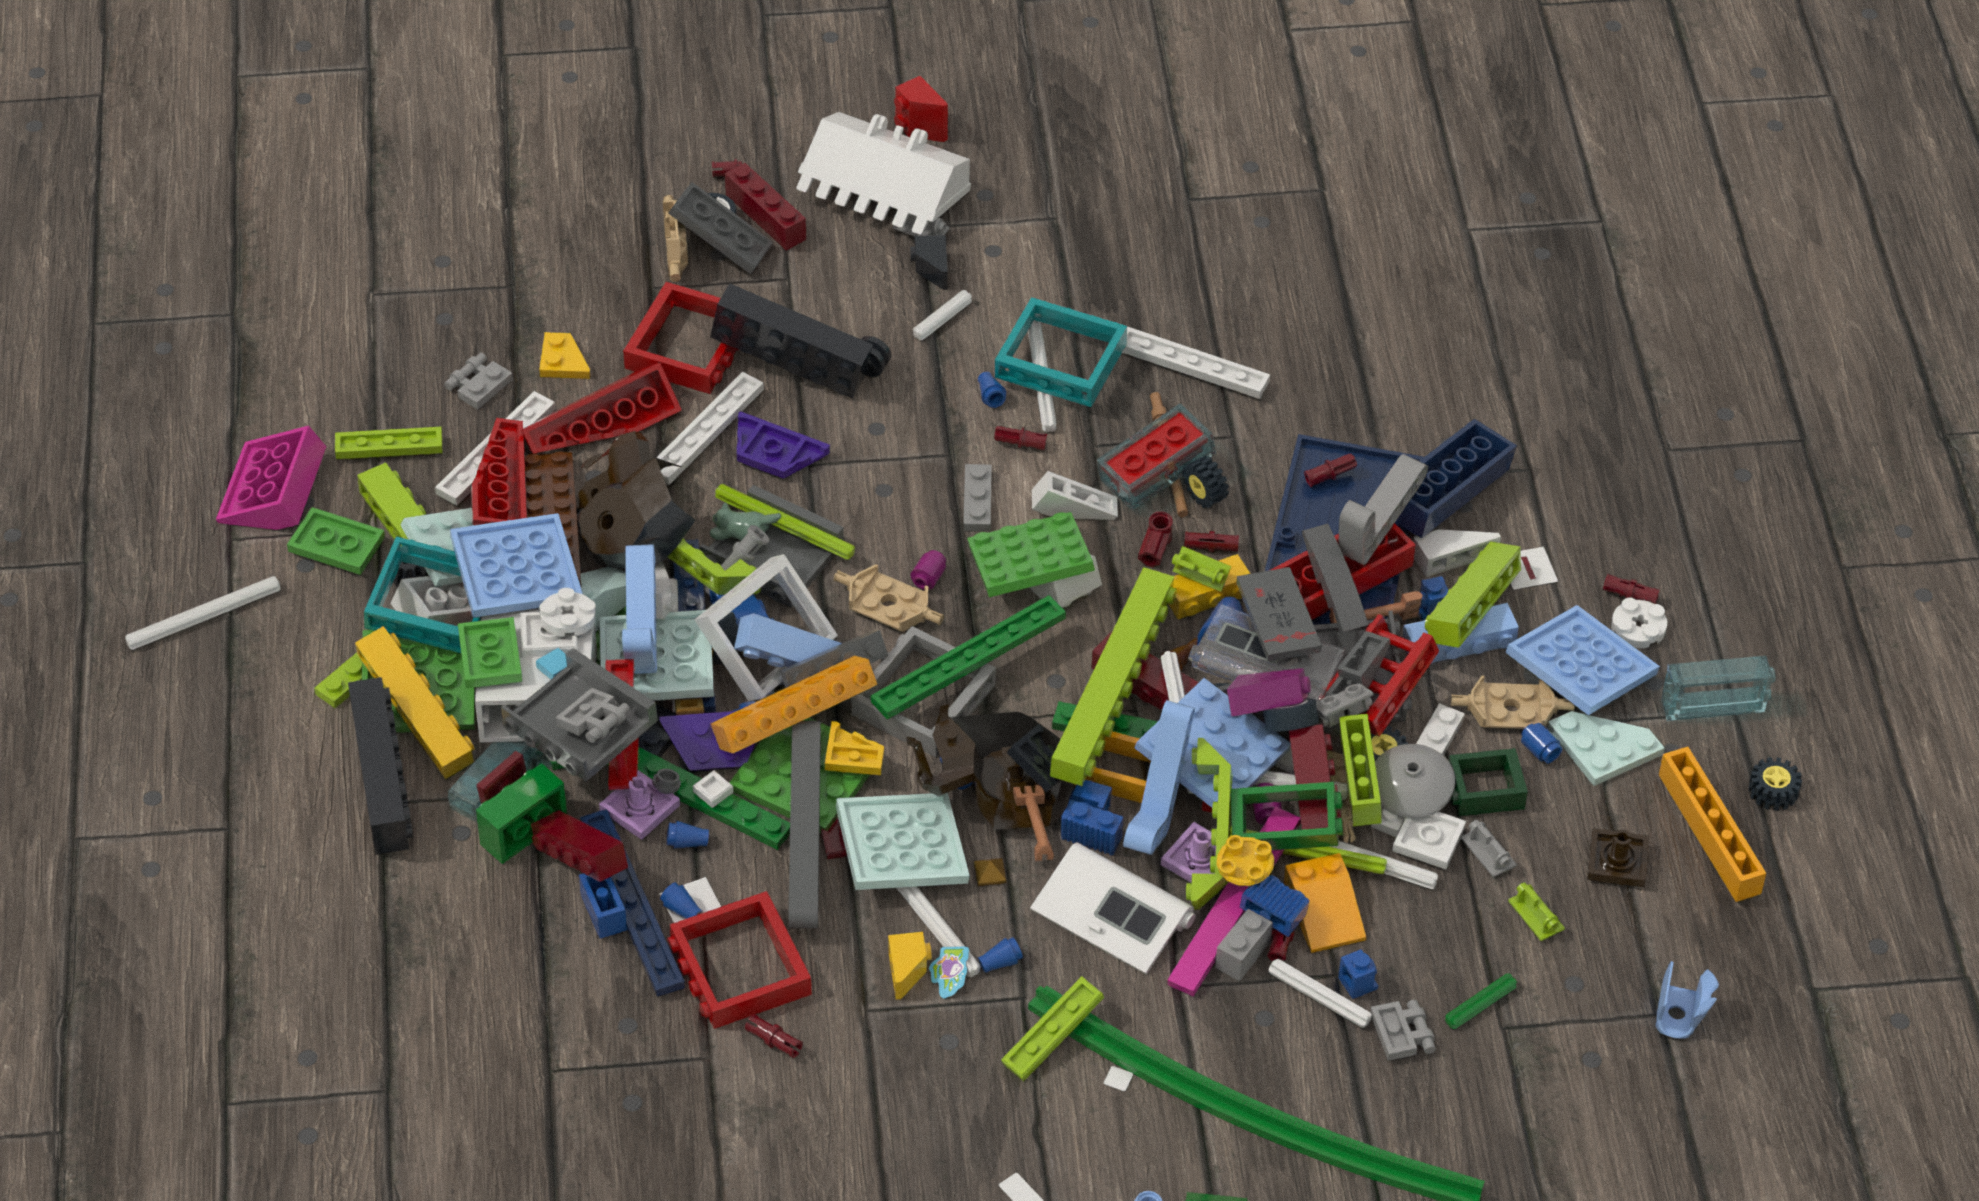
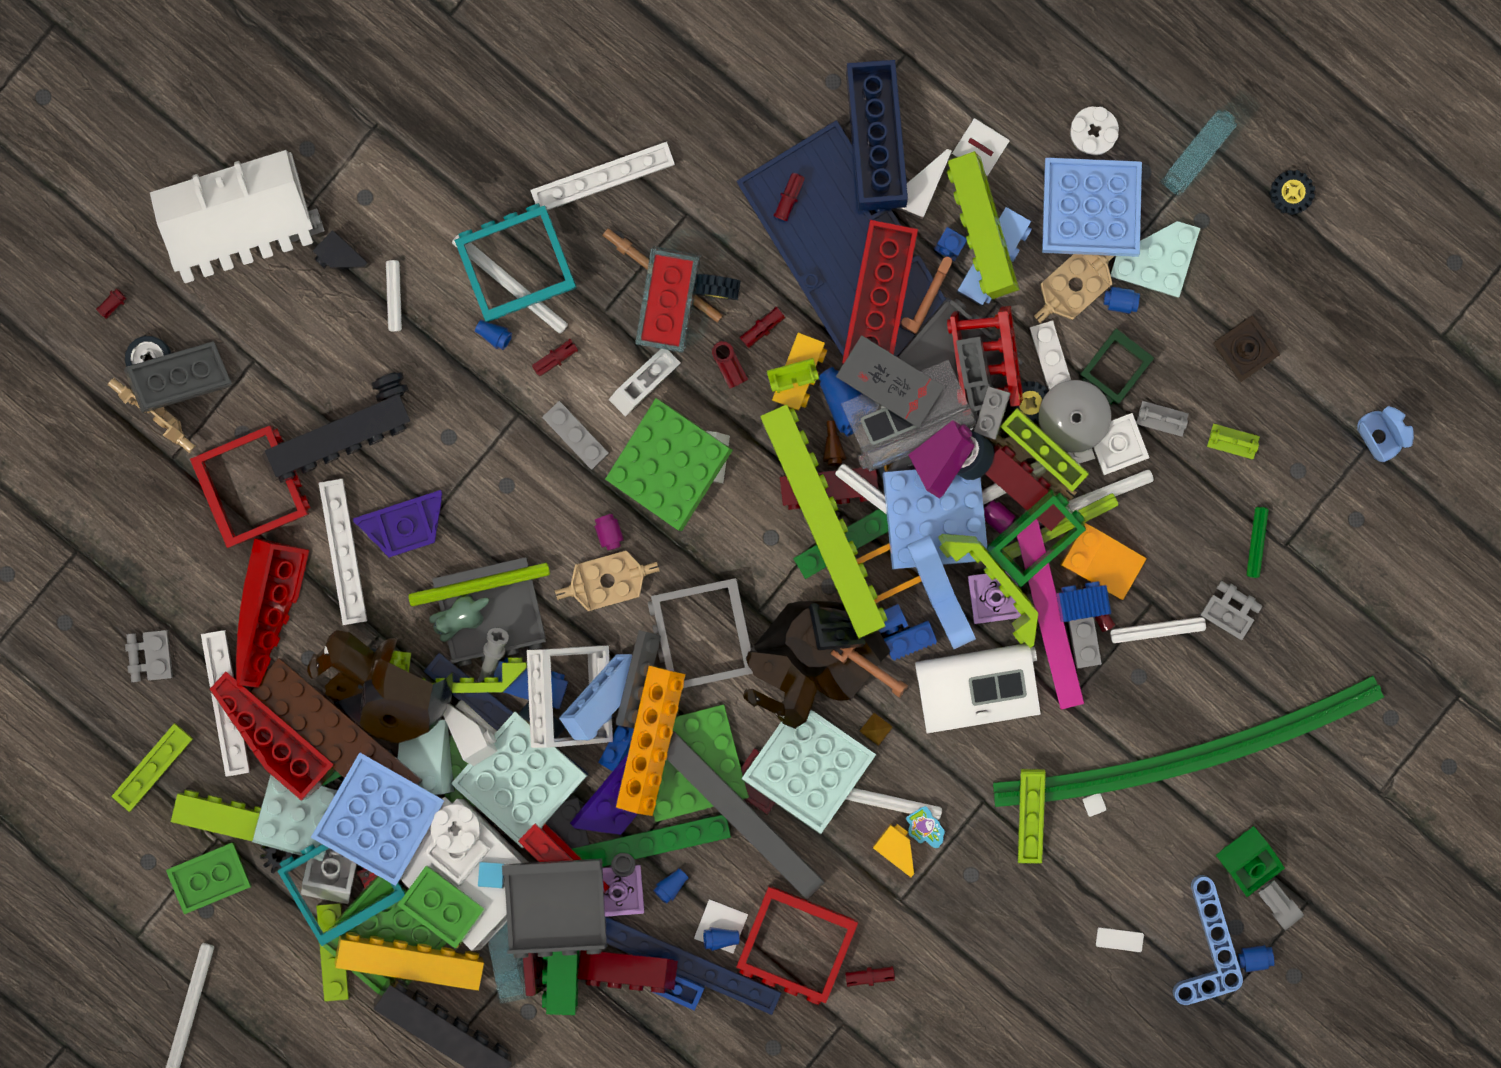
camera: 45 degrees left, 40 degrees up
dark pink slope [216,426,326,530] -> none
yellow wing [539,332,590,379] -> none
light grey plate [556,688,630,743] -> none
light blue beam [622,544,657,674] -> none
pearl gold slope [675,697,704,716] -> none
white tile [693,771,733,808] -> none
dark red brick [725,163,806,251] -> none
yellow wing [825,721,884,775] -> none
green plate [871,595,1066,720] -> none
red slope [894,76,948,142] -> none
blue cone [978,937,1023,973] -> none
yellow dish [1217,835,1274,886] -> none
dark grey slope [1301,524,1369,633] -> none
blue brick [1338,949,1378,999] -> none
light grey beam [1339,454,1428,565] -> none
dark red pin [1603,574,1660,604] -> none
light orange brick [1659,747,1766,902] -> none

